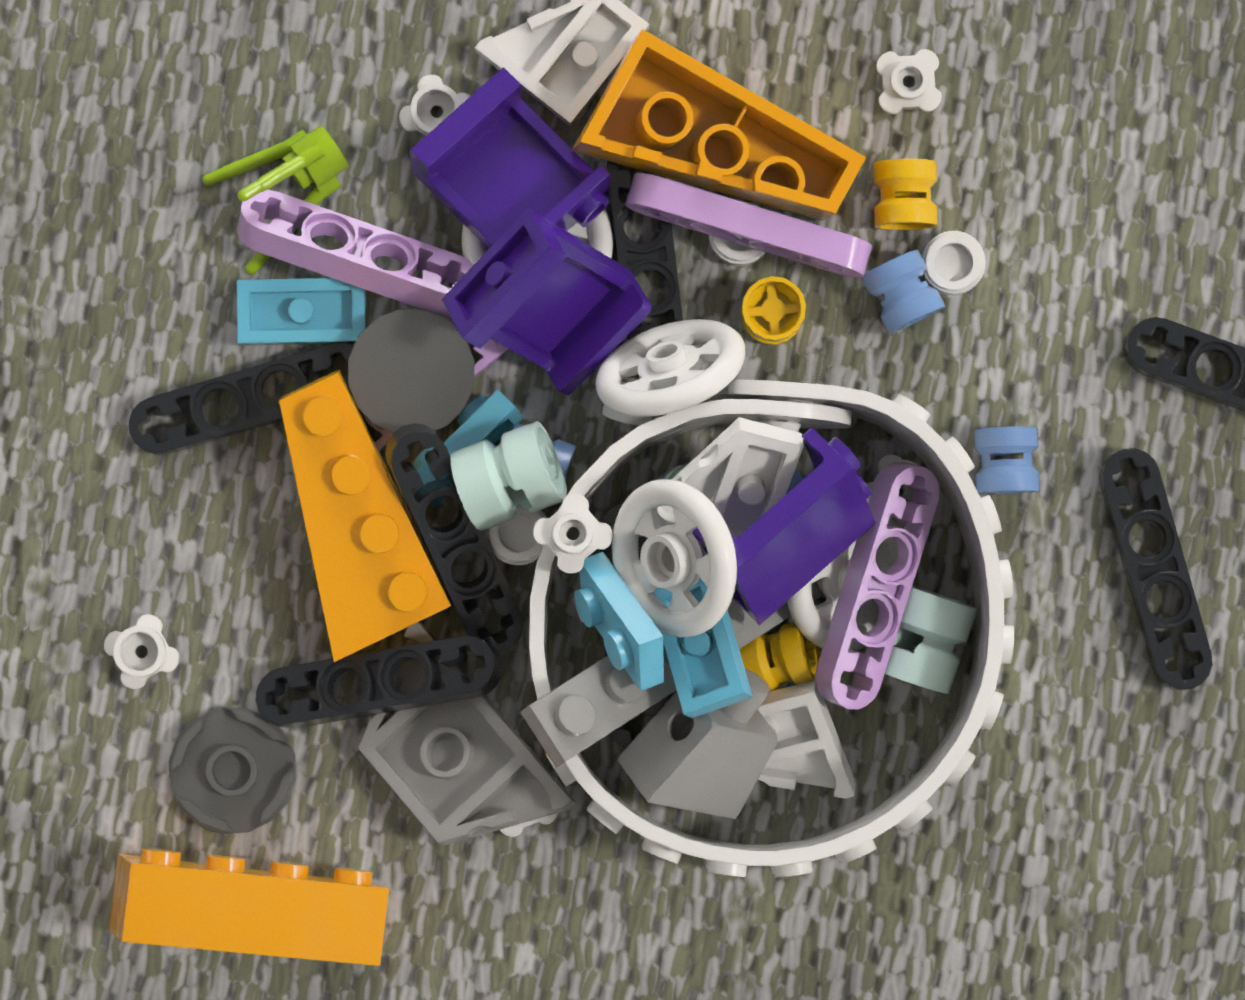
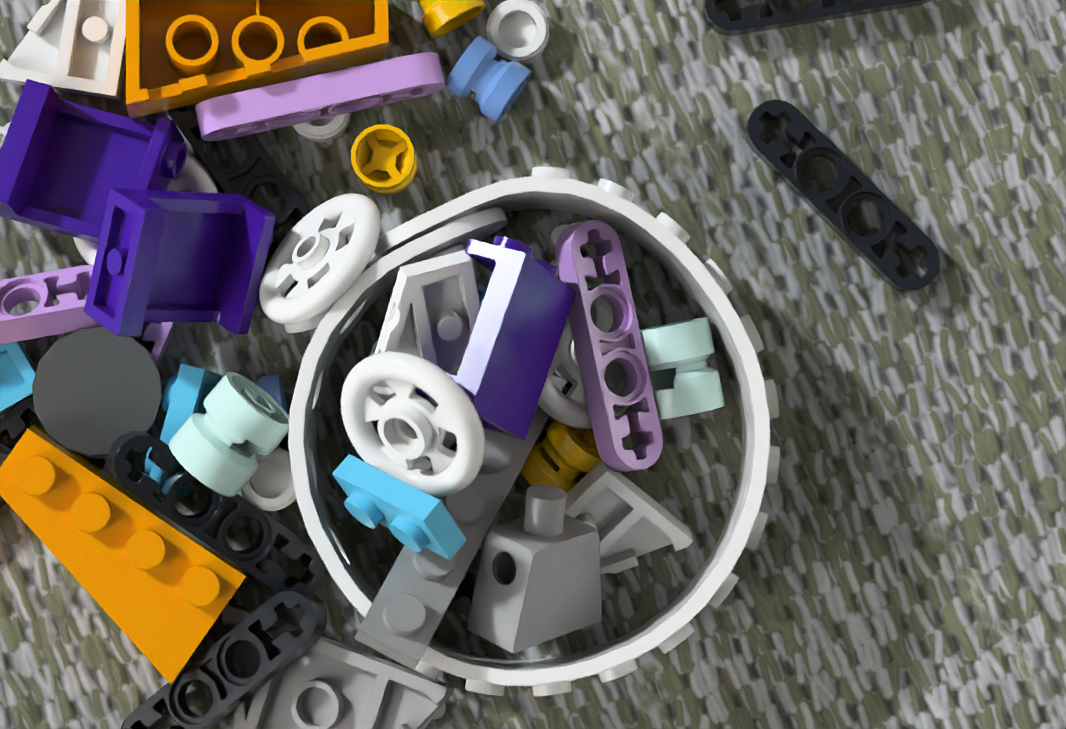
camera: 30 degrees left, 0 degrees up
white plate [533,494,613,574] -> none
medium azure plate [654,578,753,718] -> none
medium blue wheel [974,426,1040,494] -> none

